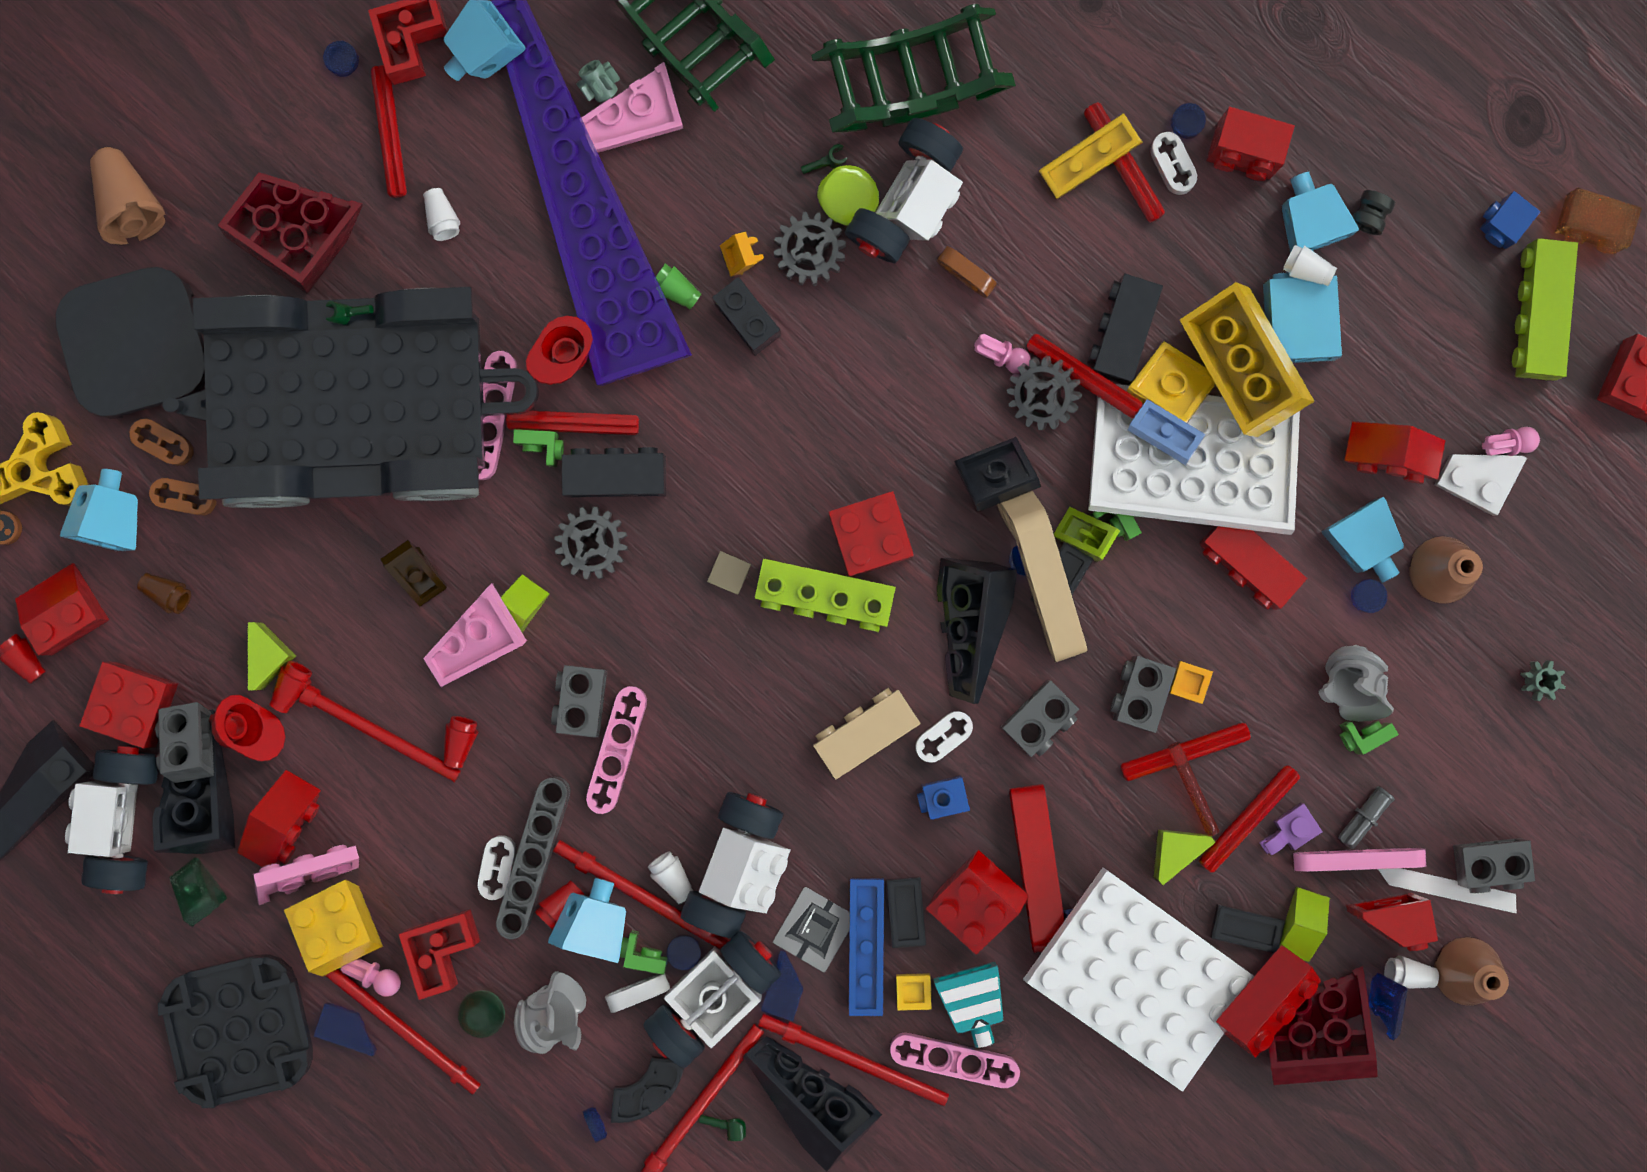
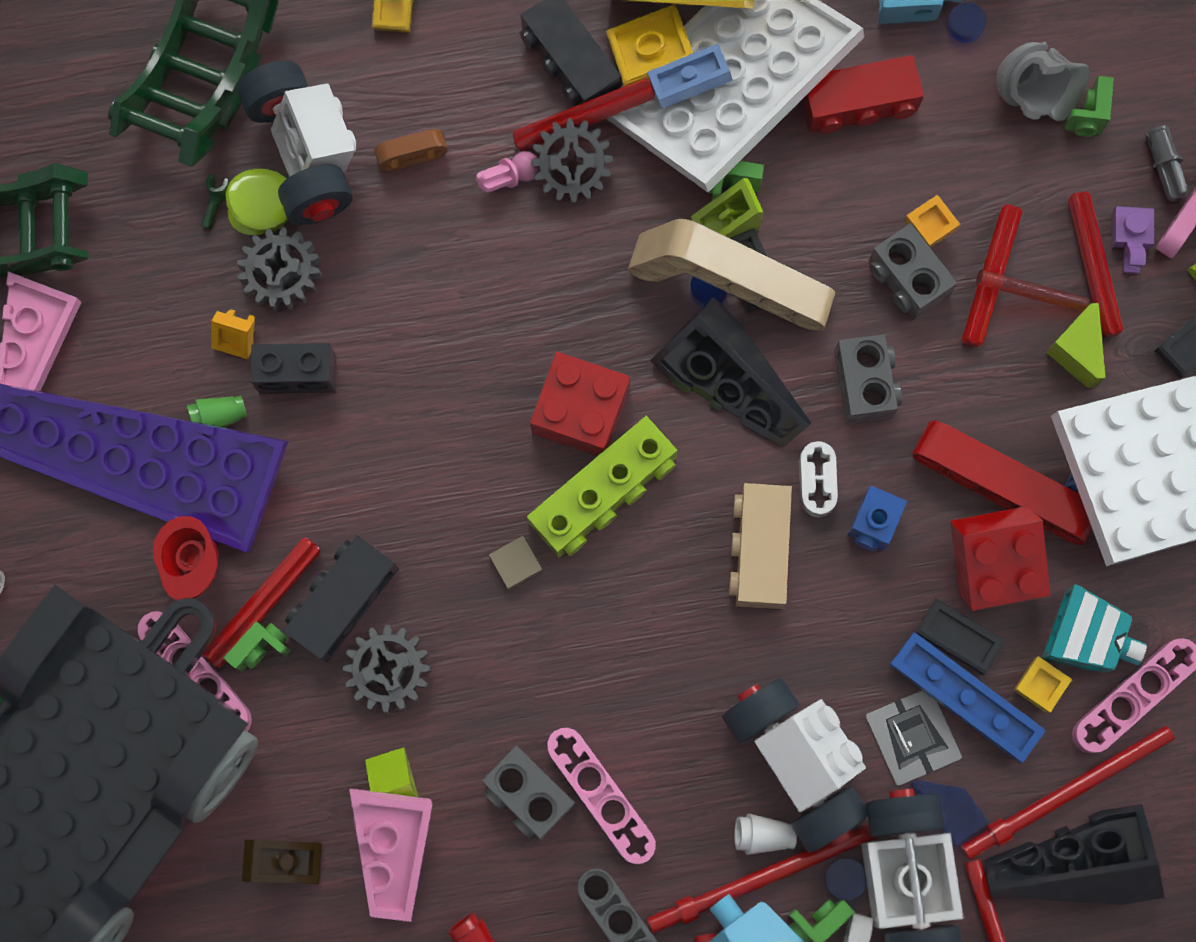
camera: 50 degrees left, 10 degrees down
black tile [954,437,1041,512] -> none

